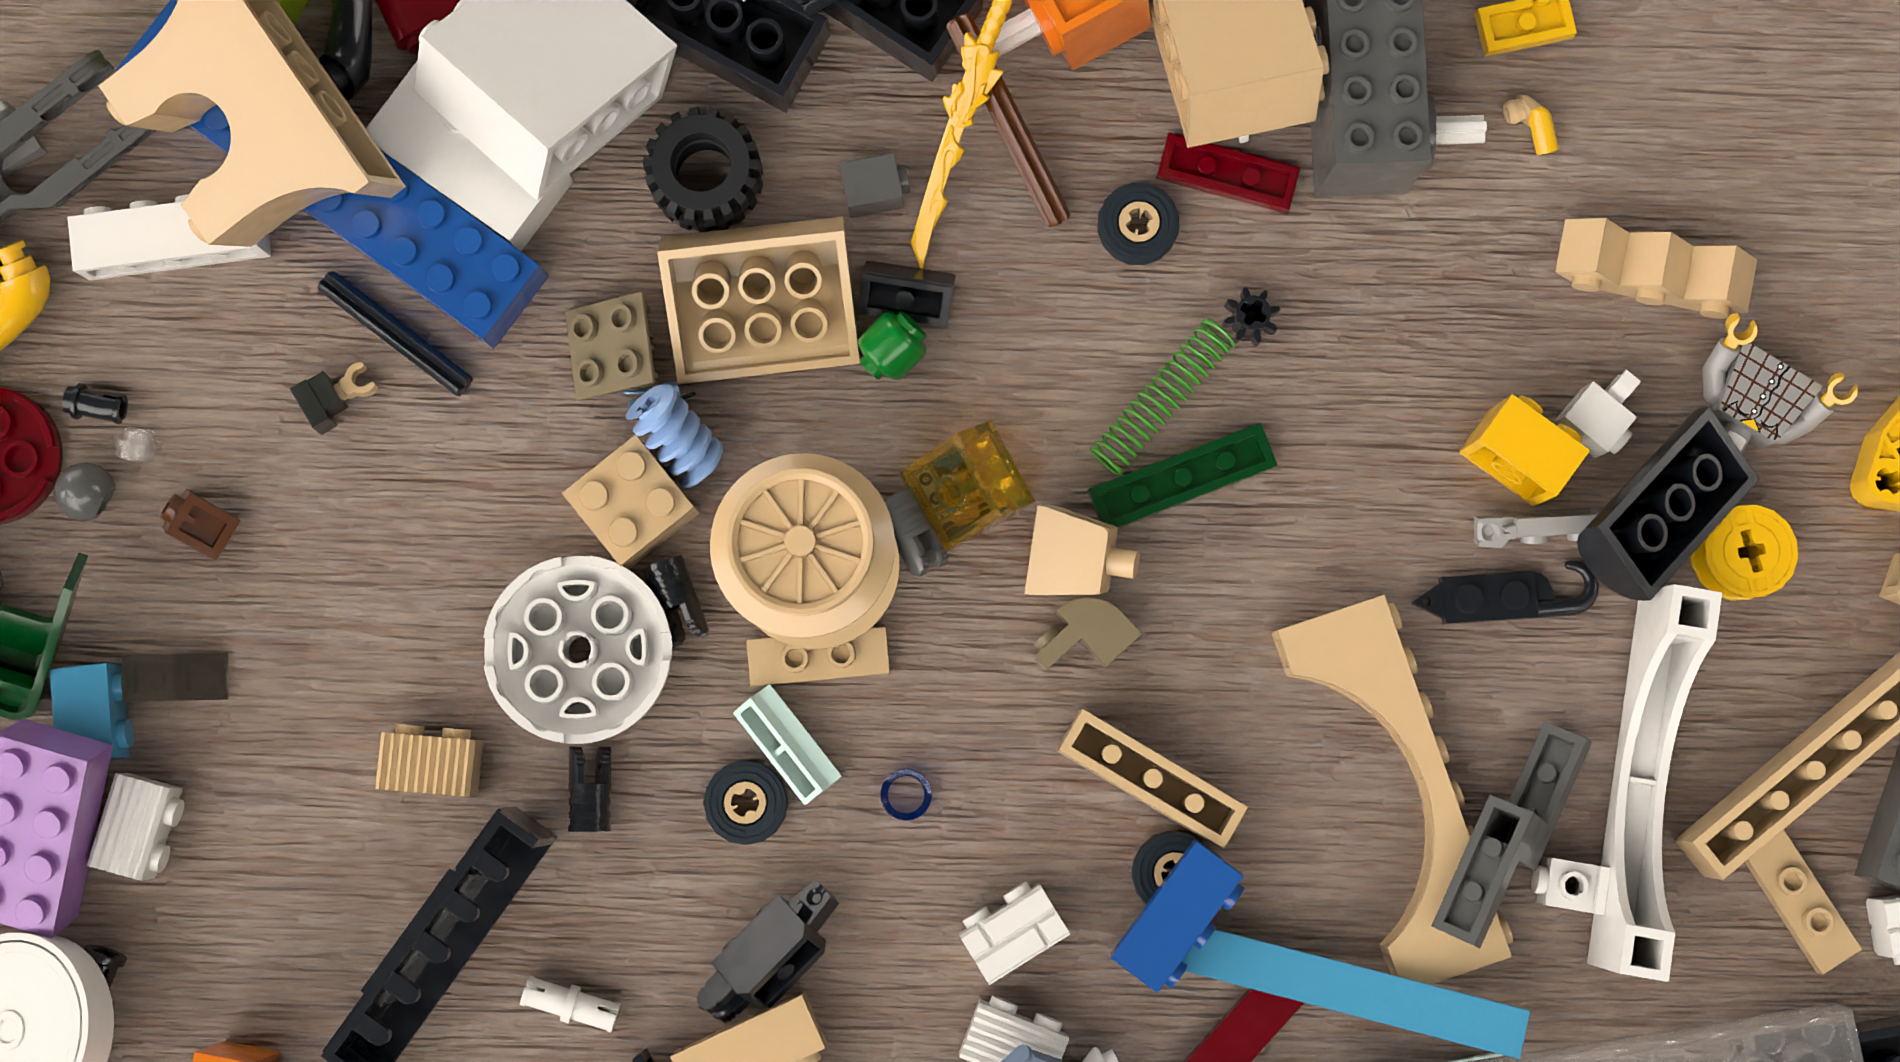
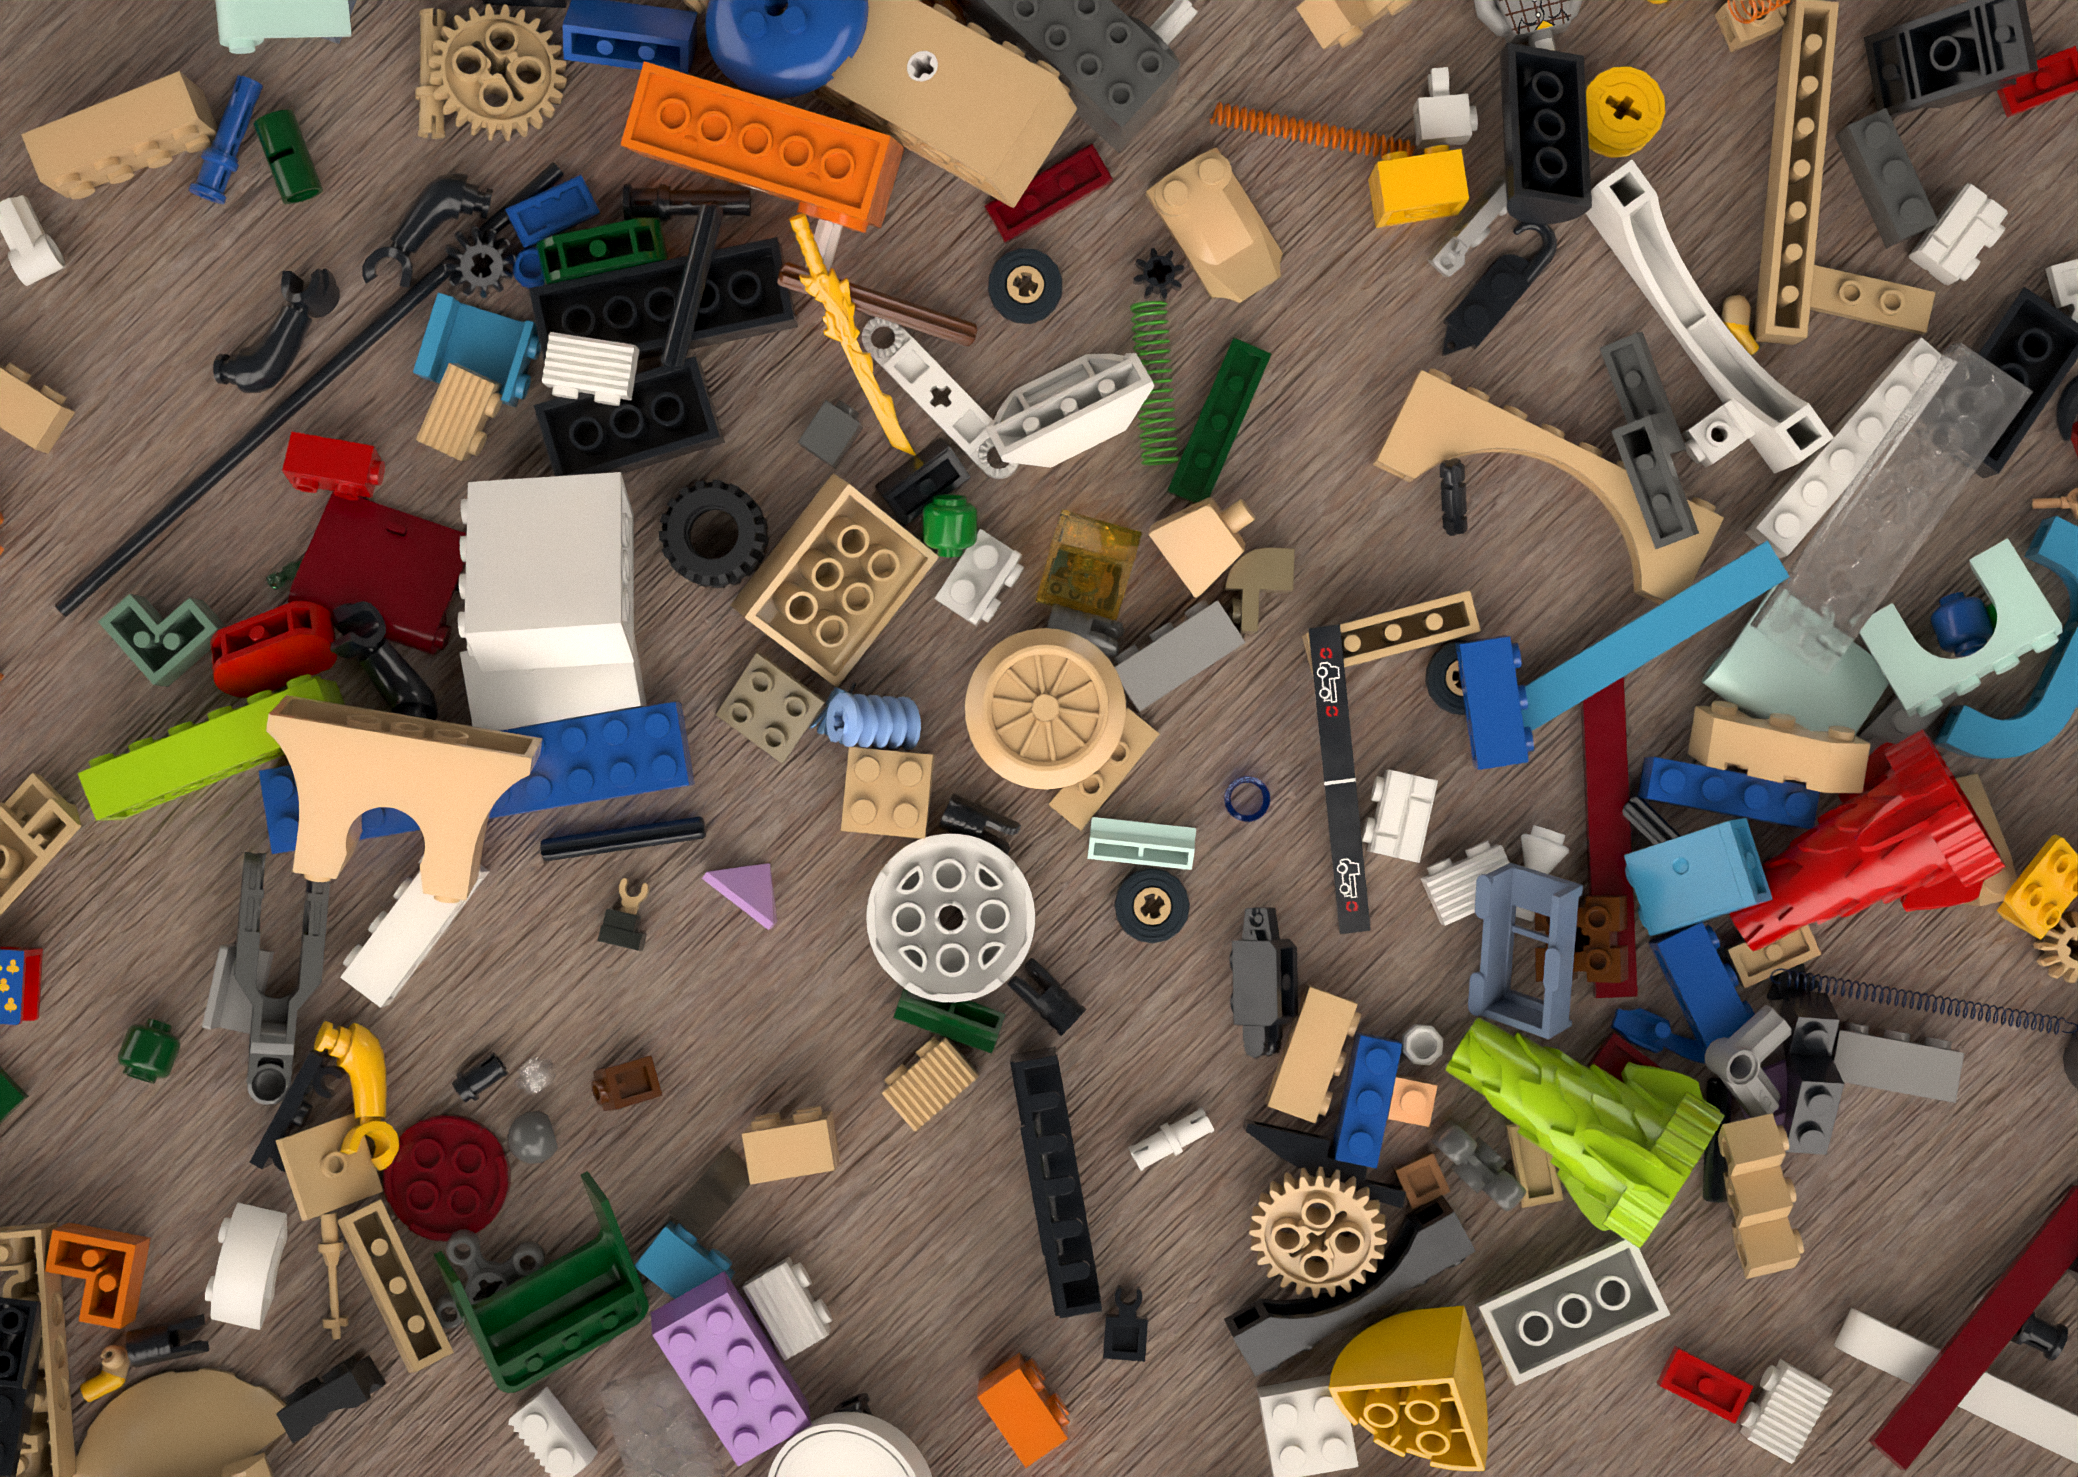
camera: 40 degrees left, 5 degrees up
none -> lavender slope [702,863,777,930]
none -> tan brick [742,1105,840,1185]
none -> white piece [862,317,1019,479]
none -> dark green piece [893,989,1006,1054]
none -> white bracket [934,529,1024,627]
none -> white wedge [985,353,1154,468]
none -> light grey brick [1114,599,1245,712]
none -> tan slope [1146,147,1283,303]
none -> orange piece [1209,101,1415,158]
none -> black sticker [1308,624,1371,934]
none -> black axle [1440,458,1468,536]
none -> arm [1721,295,1759,355]
none -> white brick [1744,337,1953,558]

